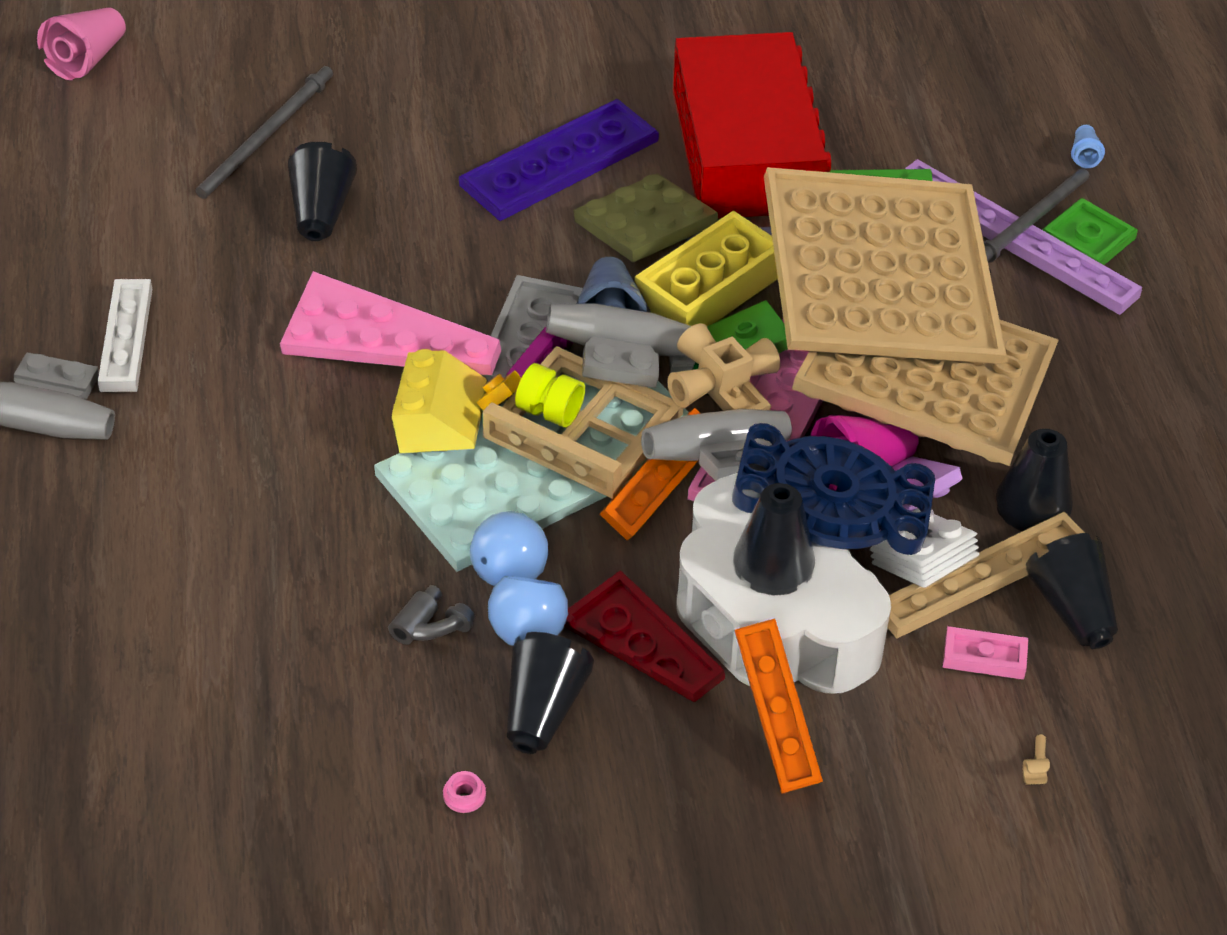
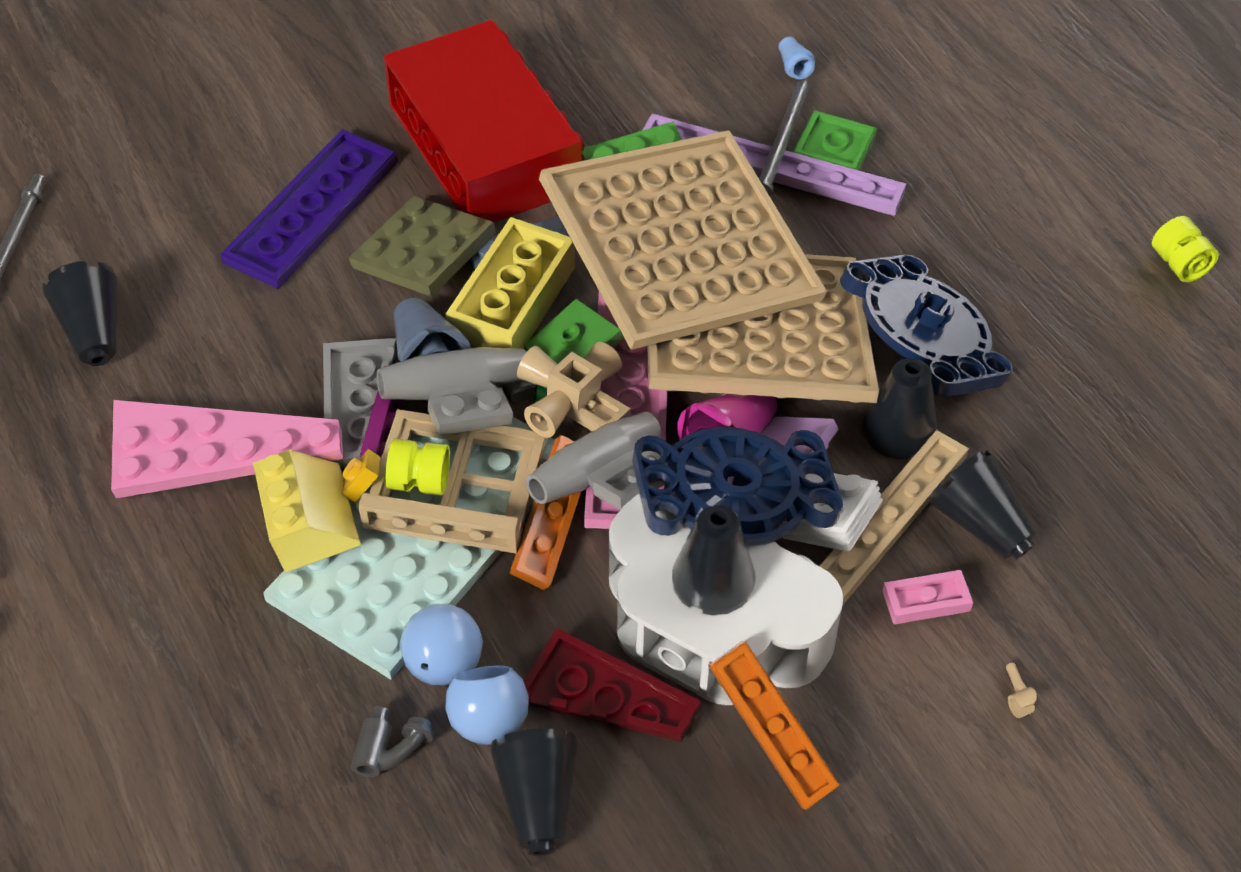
camera: 20 degrees left, 5 degrees up
none -> dark blue piece [840,255,1012,397]

